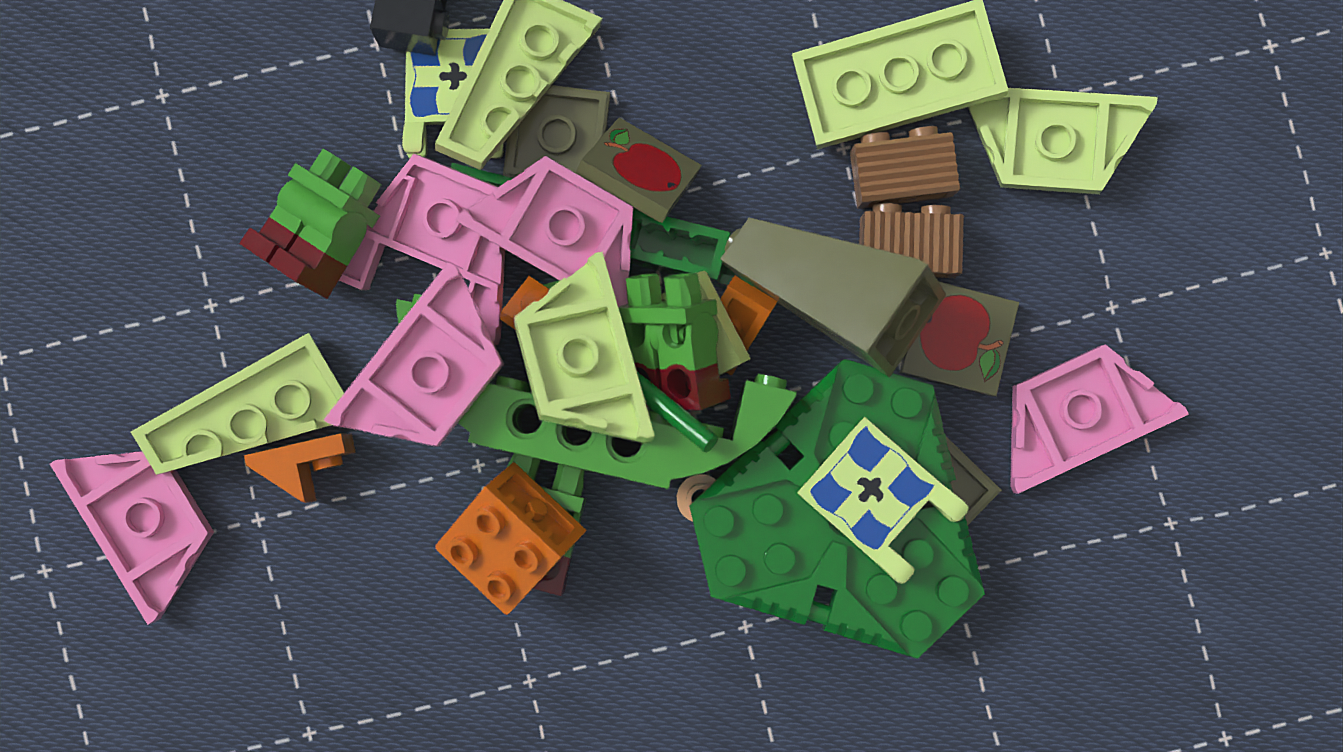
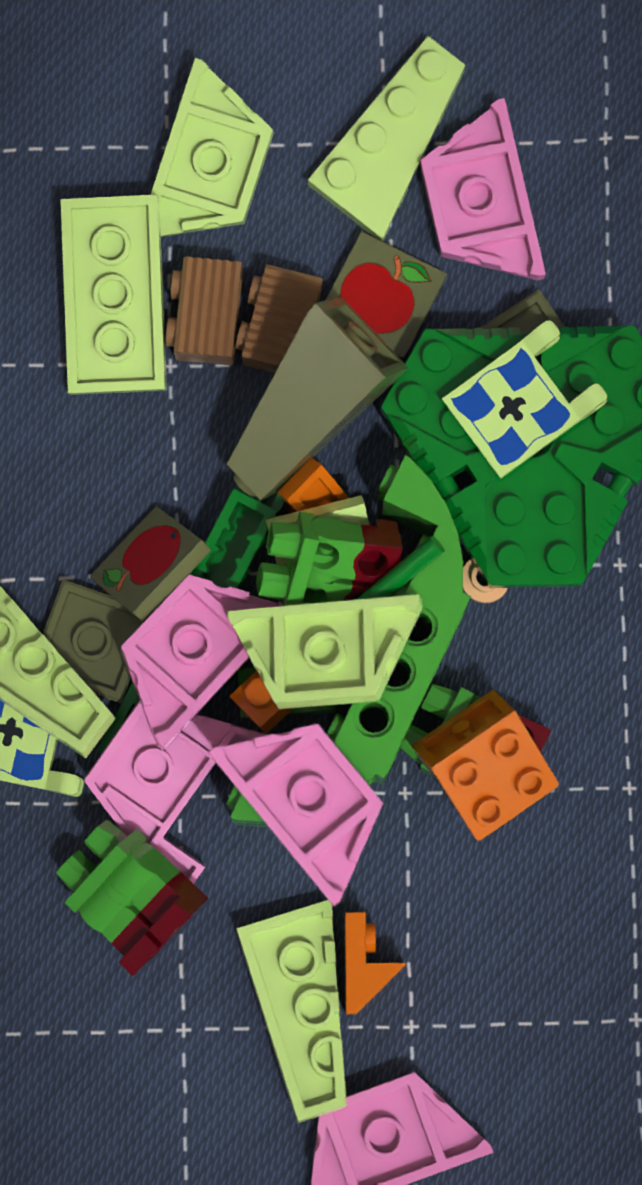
camera: 80 degrees left, 5 degrees down
none -> yellowish green wing [308,36,465,242]

